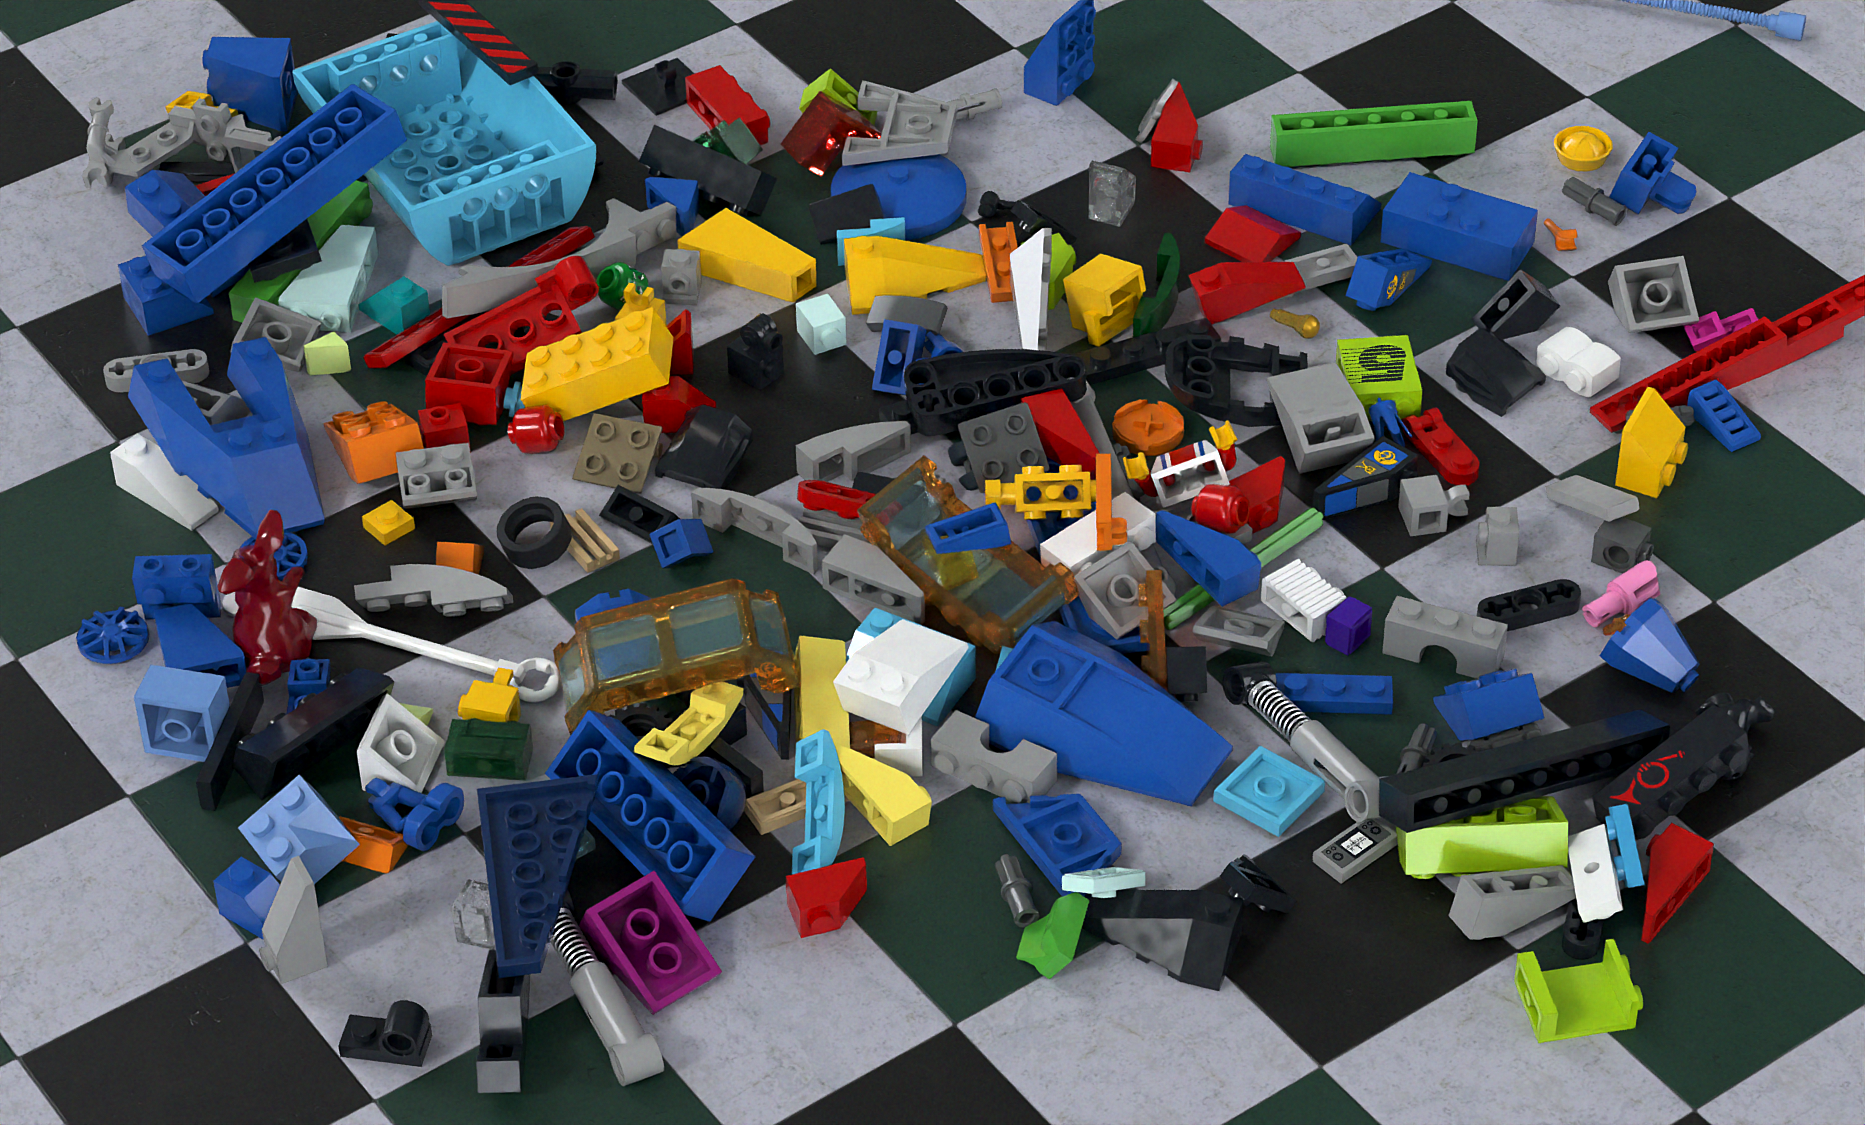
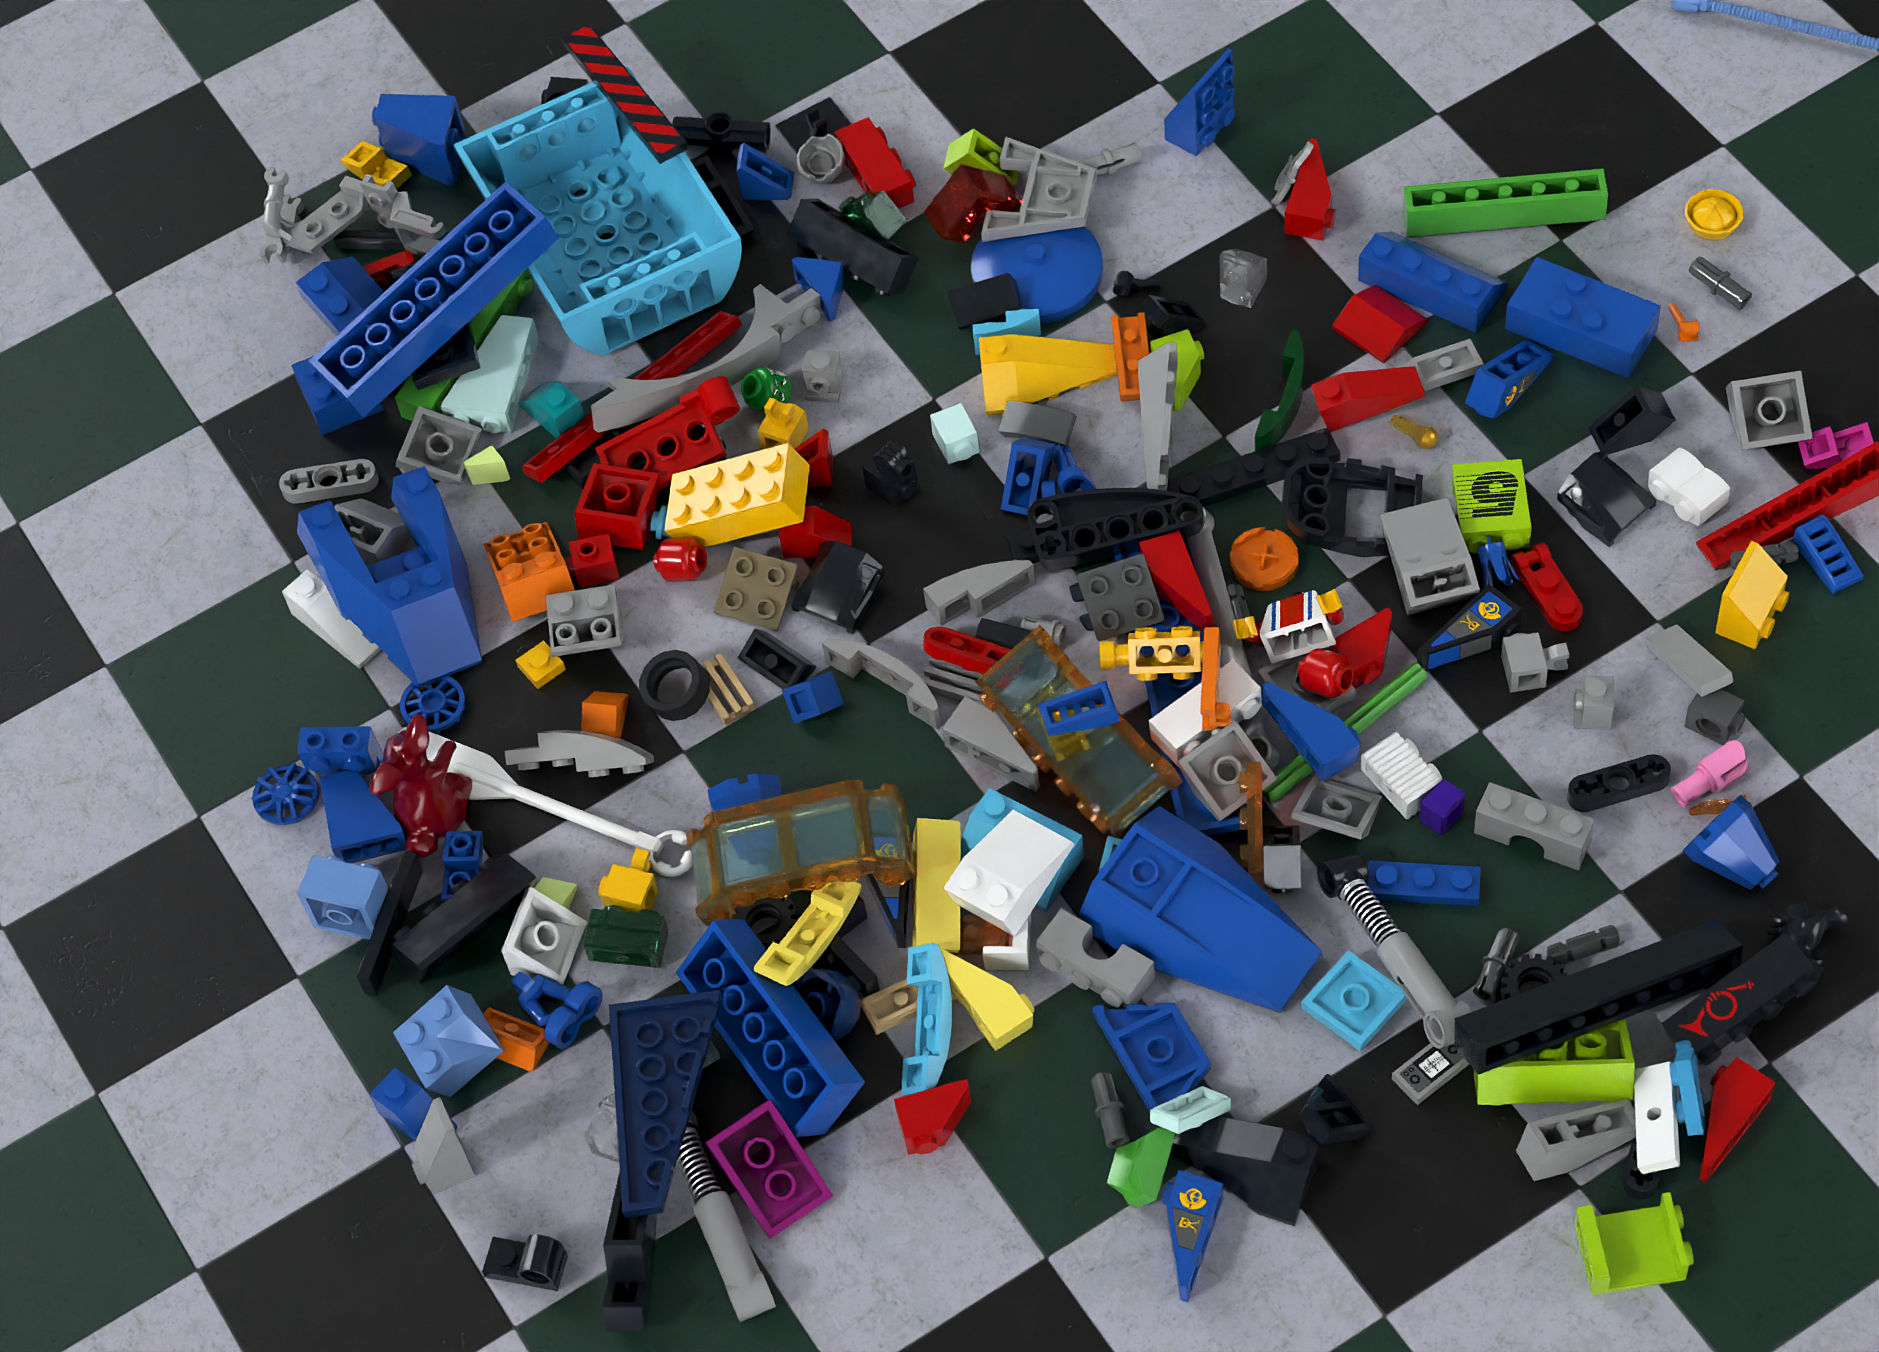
camera: 10 degrees right, 15 degrees up
yellow slope [678,208,817,303] -> none
yellow plate [1063,254,1146,347] -> none
blue slope [1433,668,1545,741] -> none
blue brick [1609,132,1697,215] -> none
none -> blue slope [736,143,794,200]
none -> light grey hair [796,134,845,184]
none -> slope [1162,1170,1223,1302]

